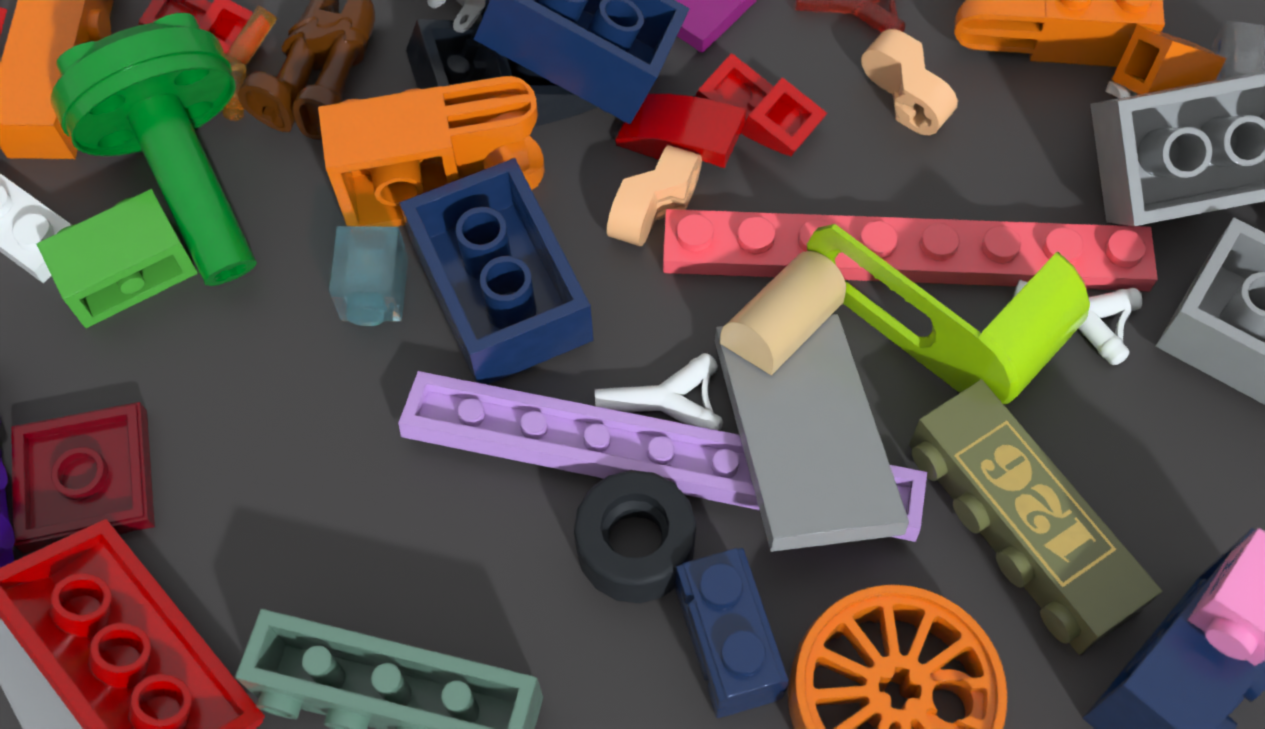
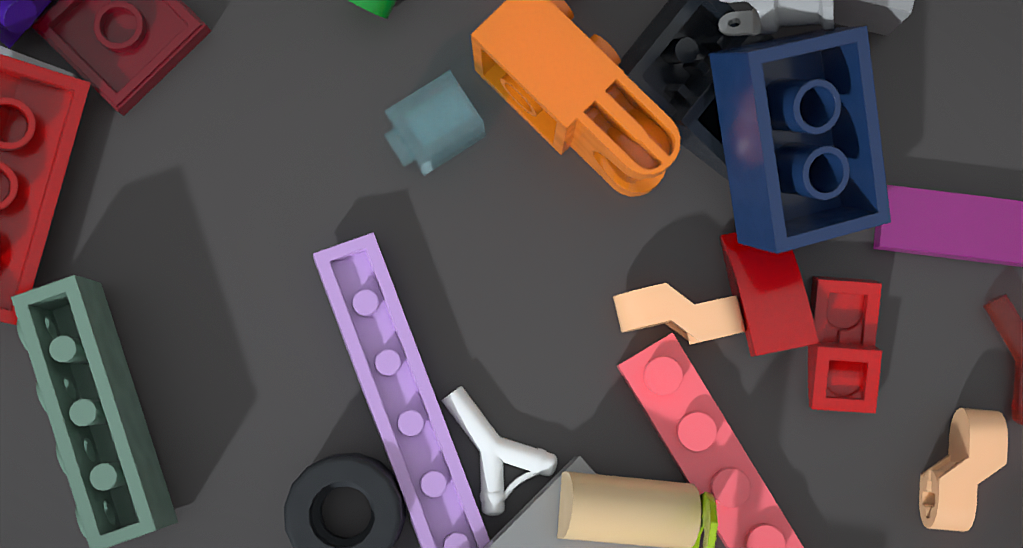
camera: 55 degrees right, 20 degrees up
dark blue brick [400,158,594,385] -> none

